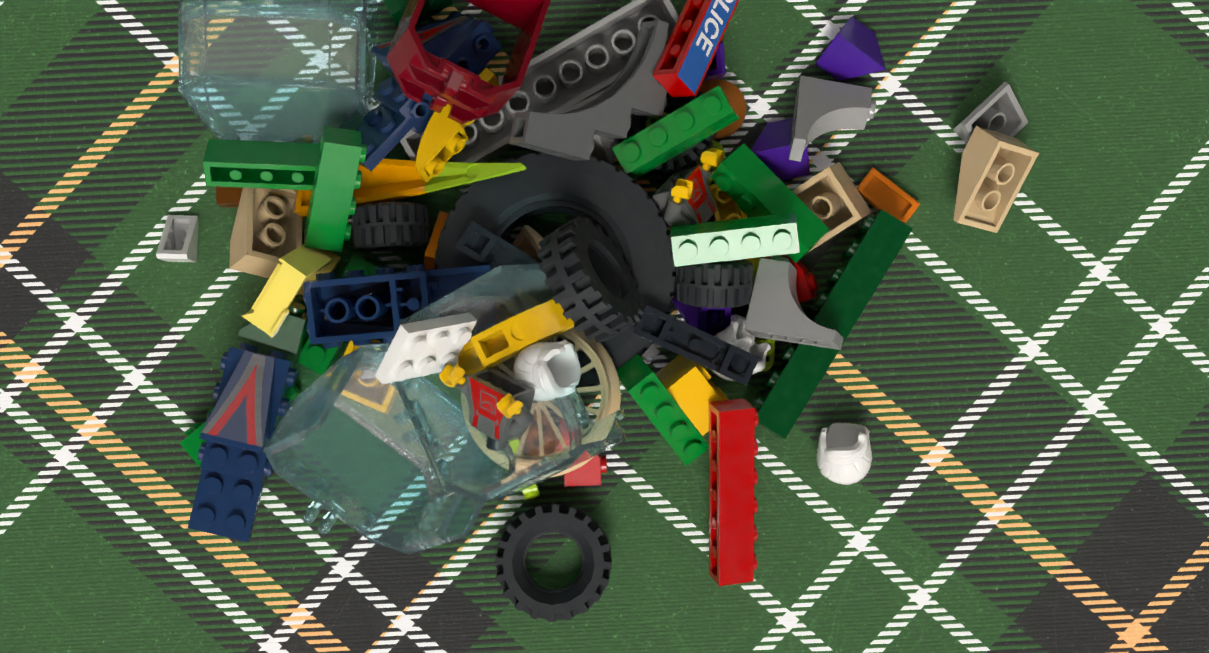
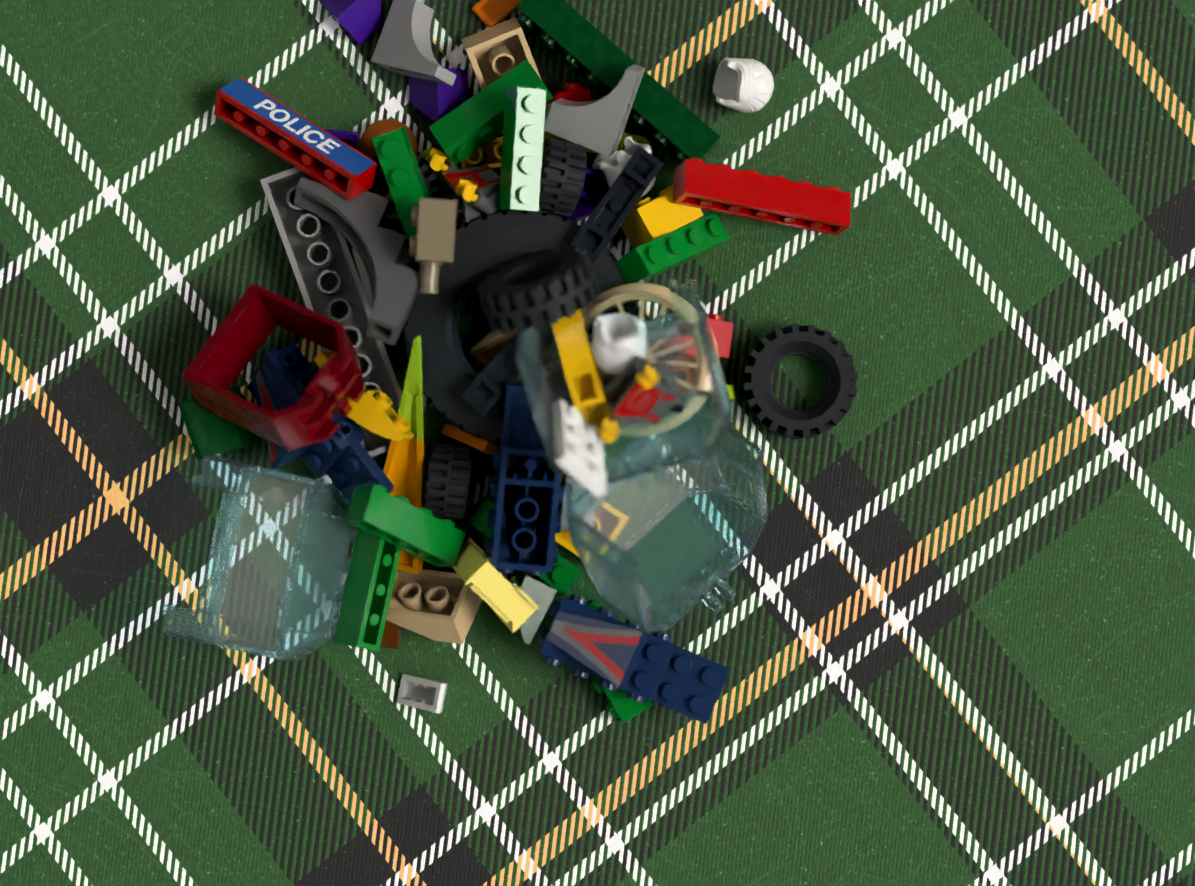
camera: 80 degrees left, 0 degrees up
none -> dark tan brick [409,198,457,294]

